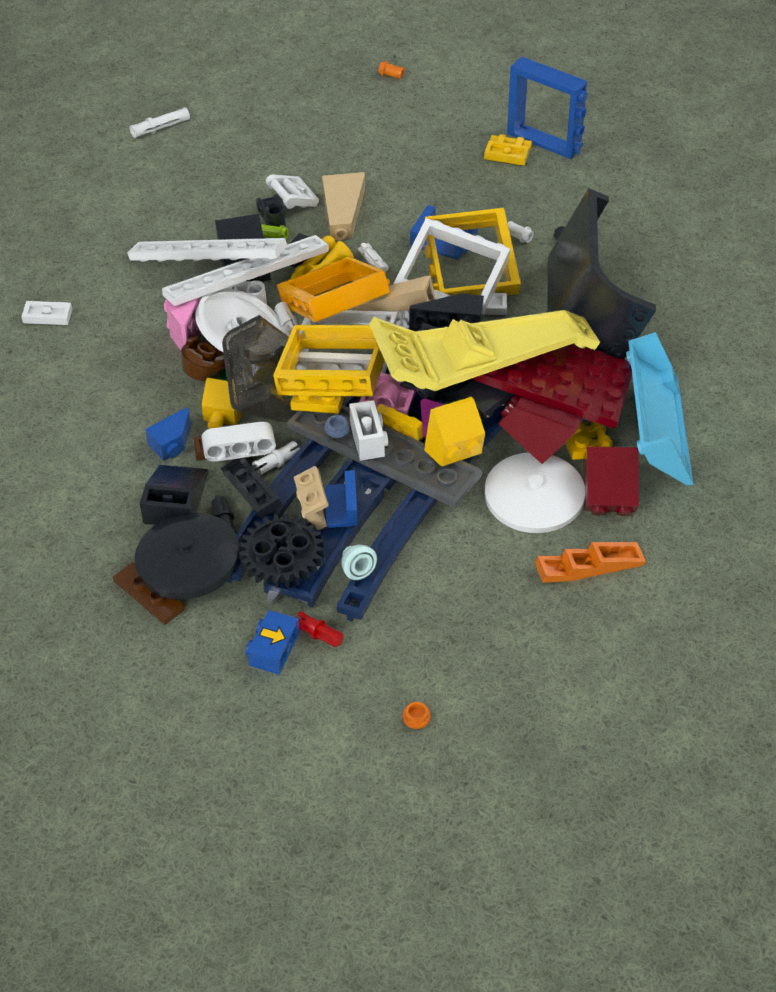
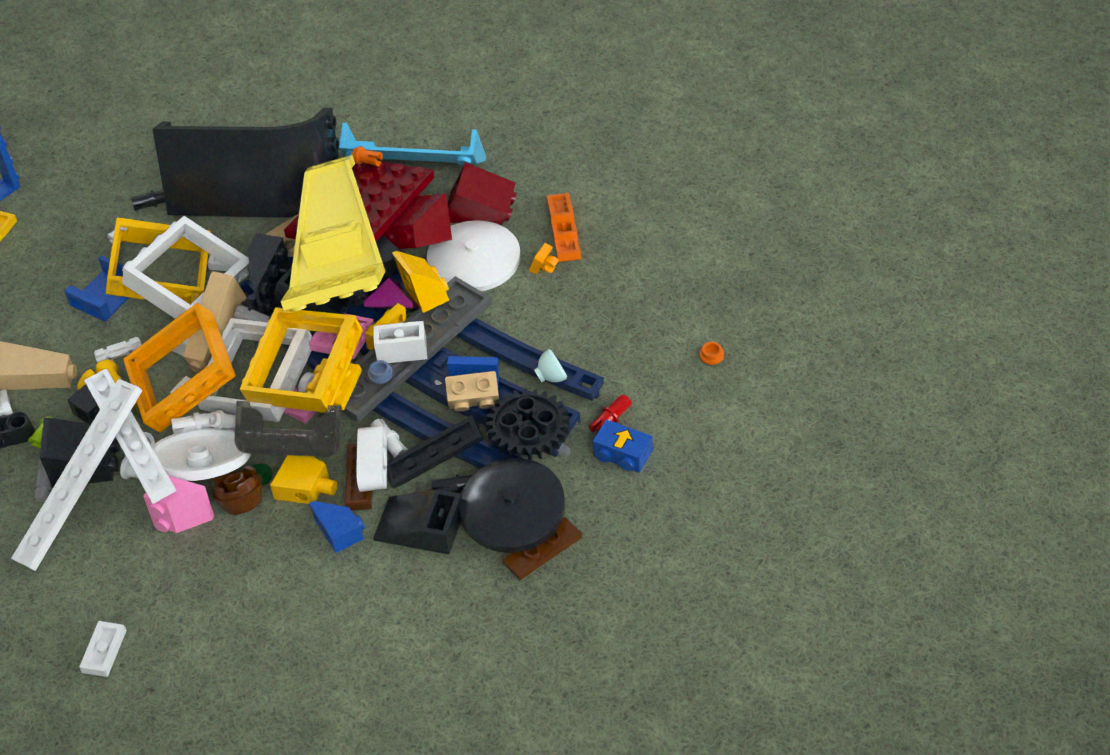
camera: 80 degrees left, 0 degrees up
none -> orange pin [352,146,383,167]
none -> light orange tile [529,243,559,274]

